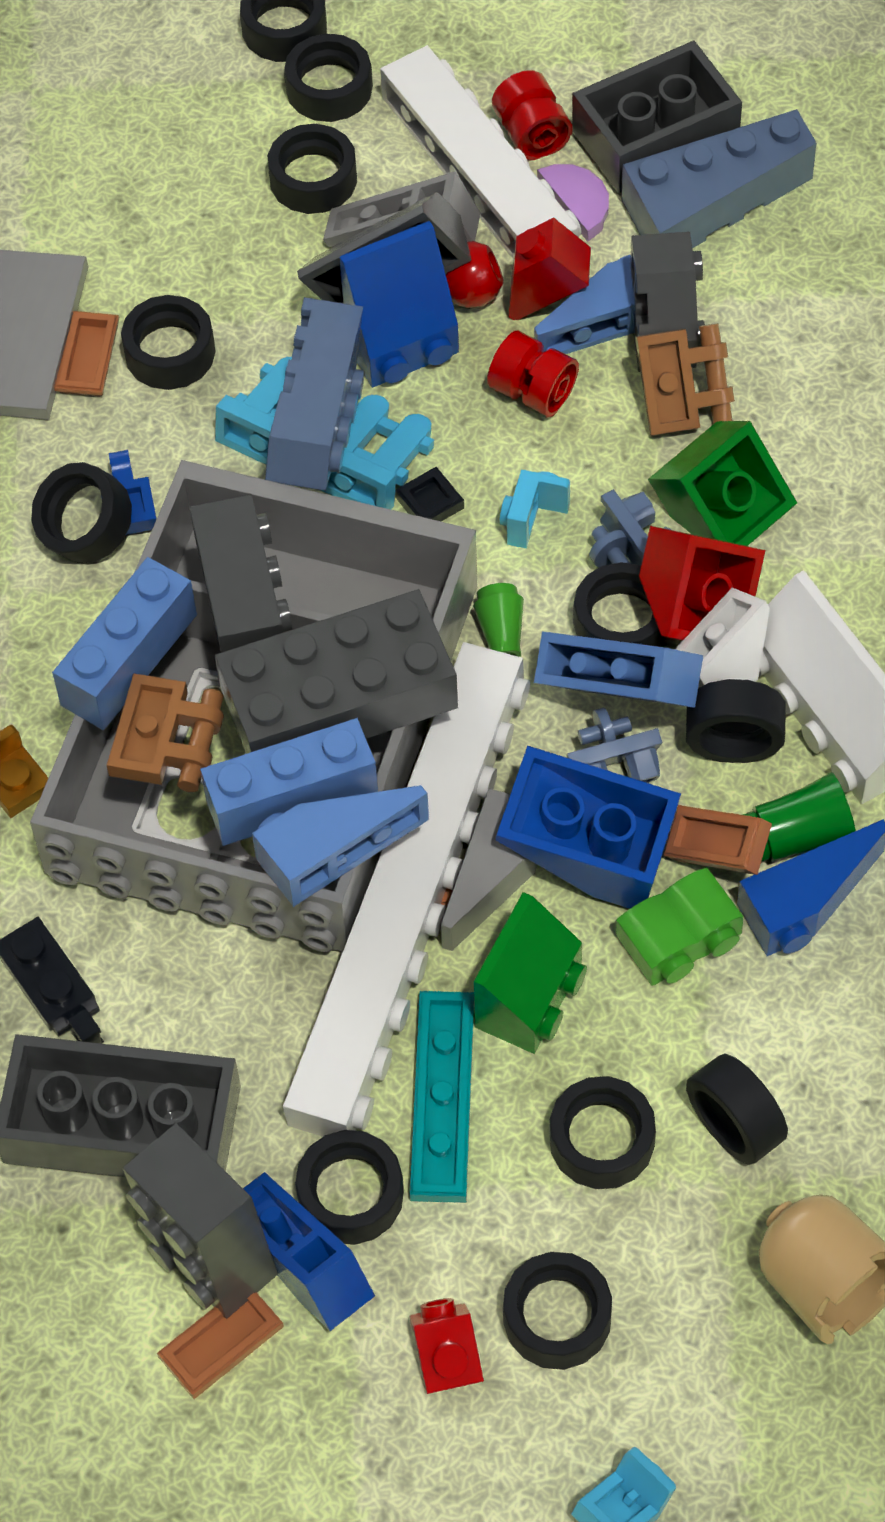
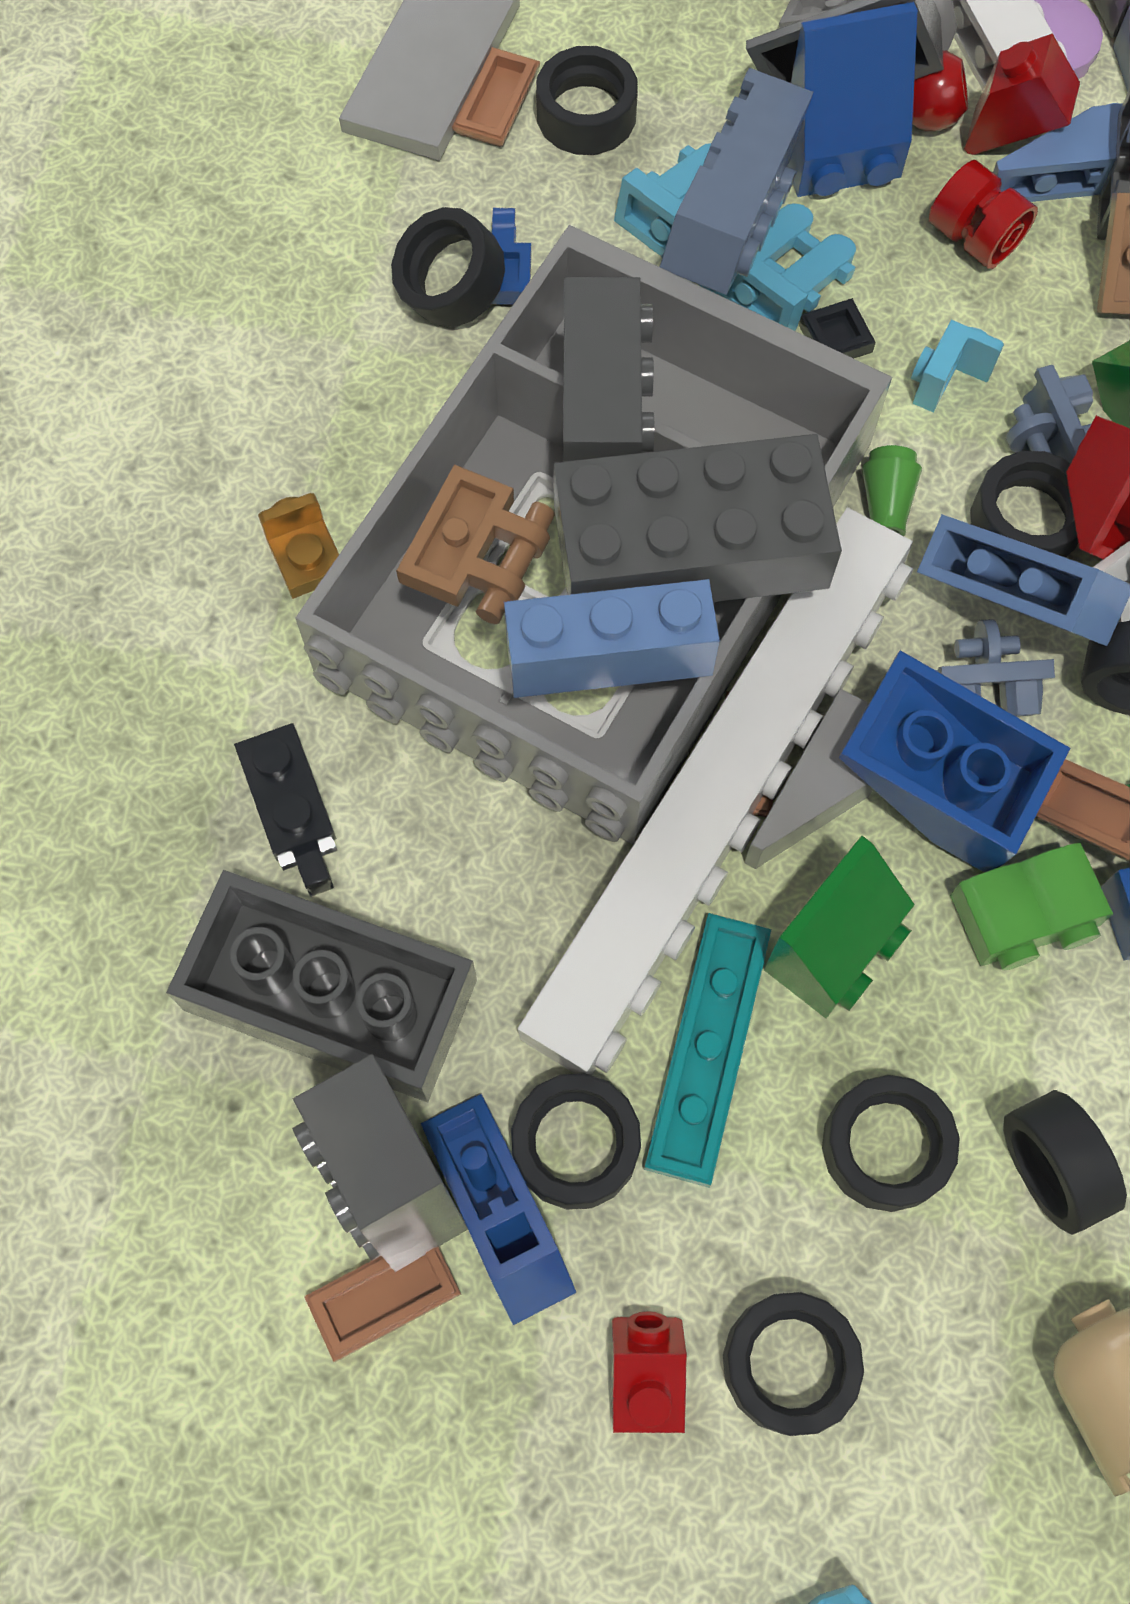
camera: 10 degrees right, 10 degrees up
medium blue brick [52,557,197,730] -> none
medium blue slope [252,785,429,907] -> none

